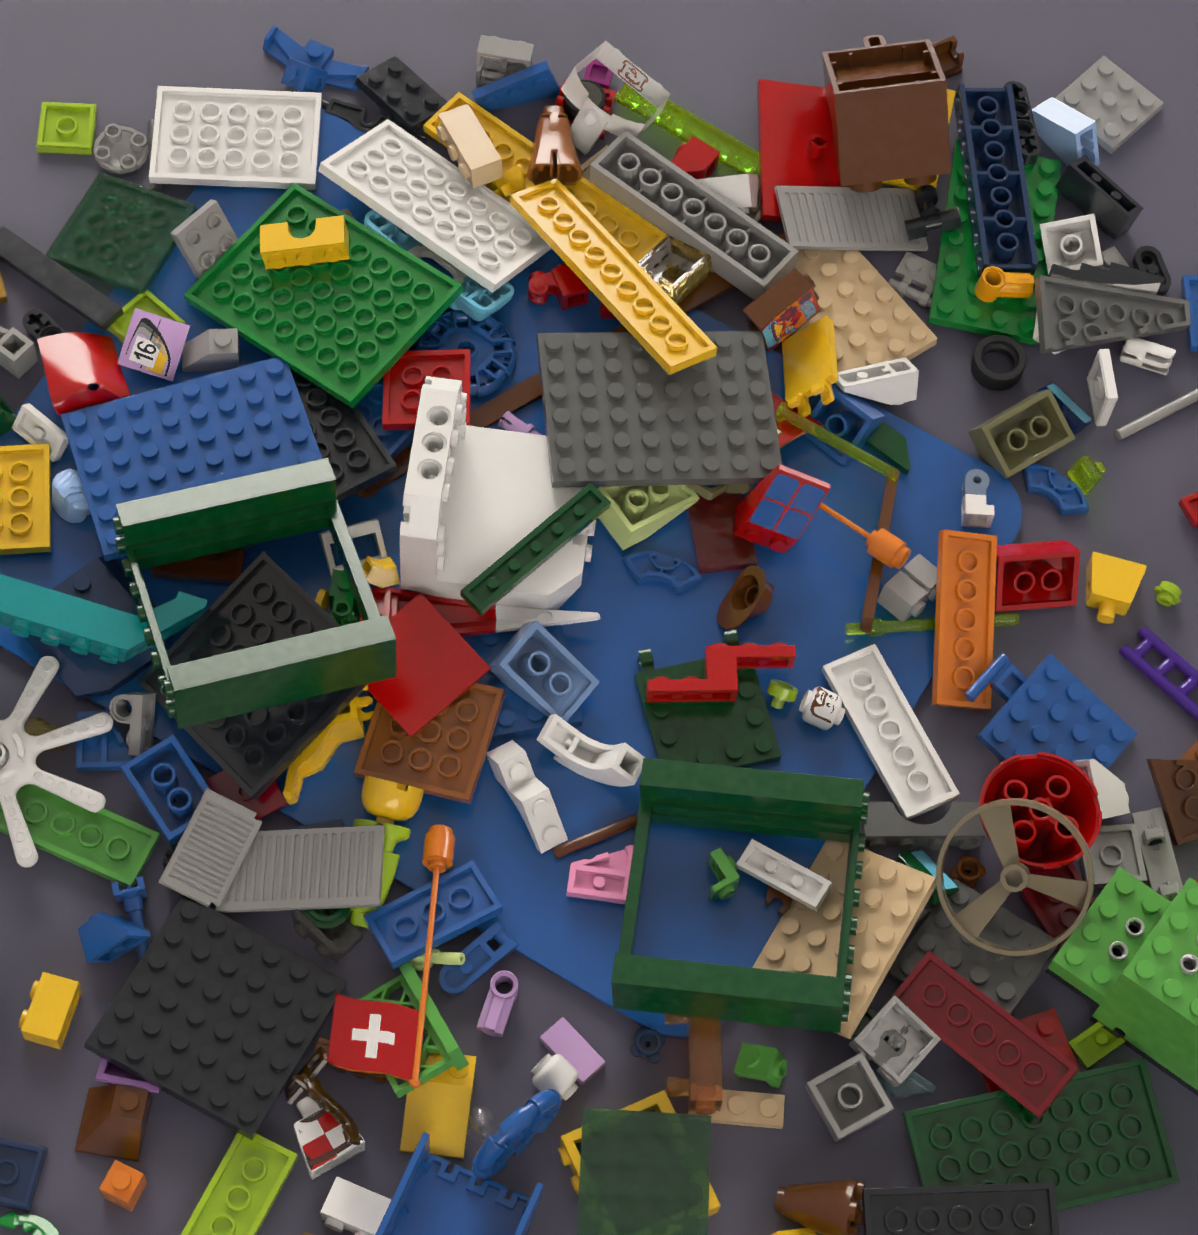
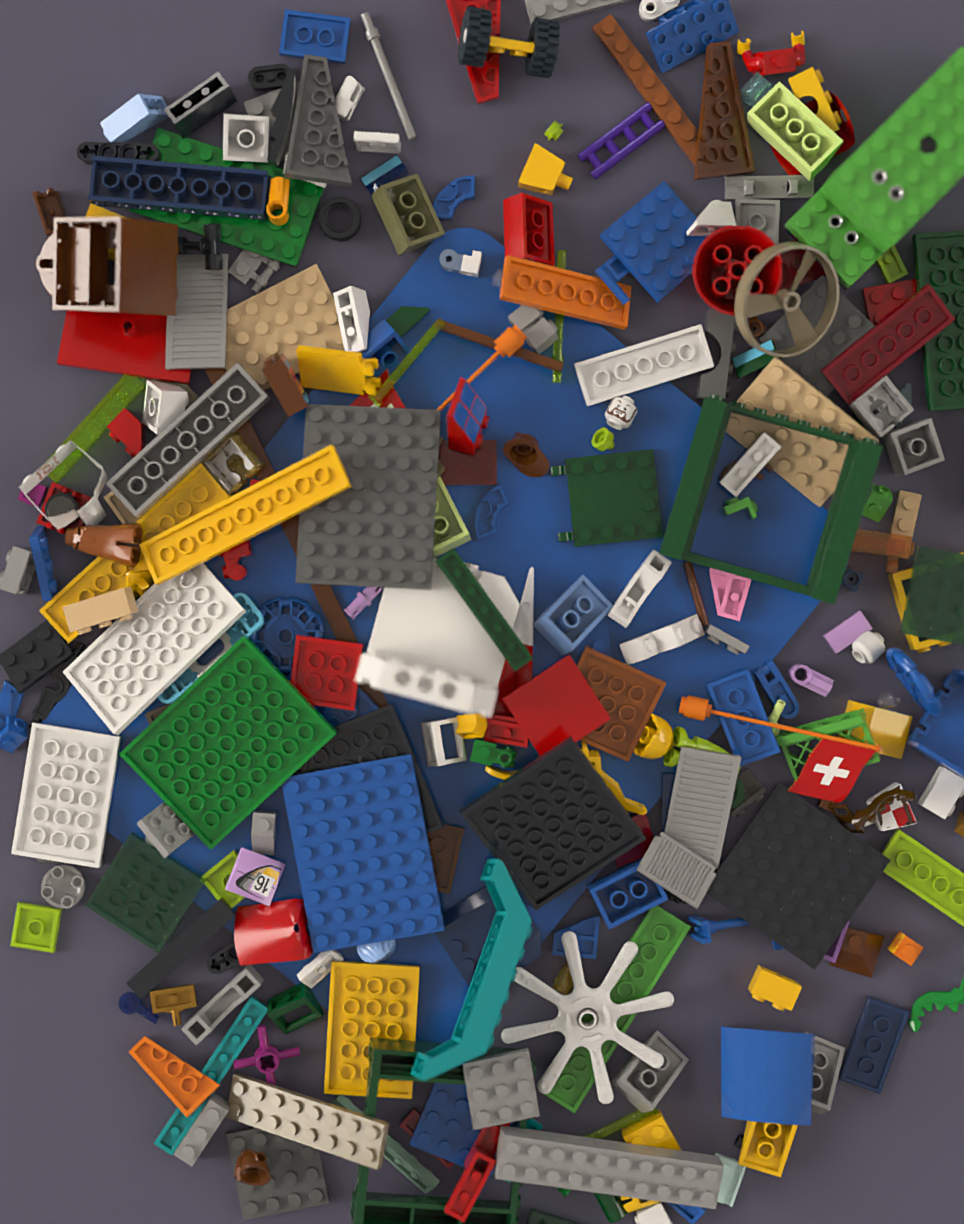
camera: 75 degrees left, 25 degrees up
blue slope [77,912,151,964] -> none
light grey plate [109,692,156,756] -> none
dark green door [112,458,397,729] -> none
yellow arch [260,215,349,269] -> none
red bracket [645,642,796,702] -> none
light grey plate [1055,56,1164,154] -> none
clear neon green tile [1067,455,1107,495] -> none
none -> light grey plate [704,624,750,655]

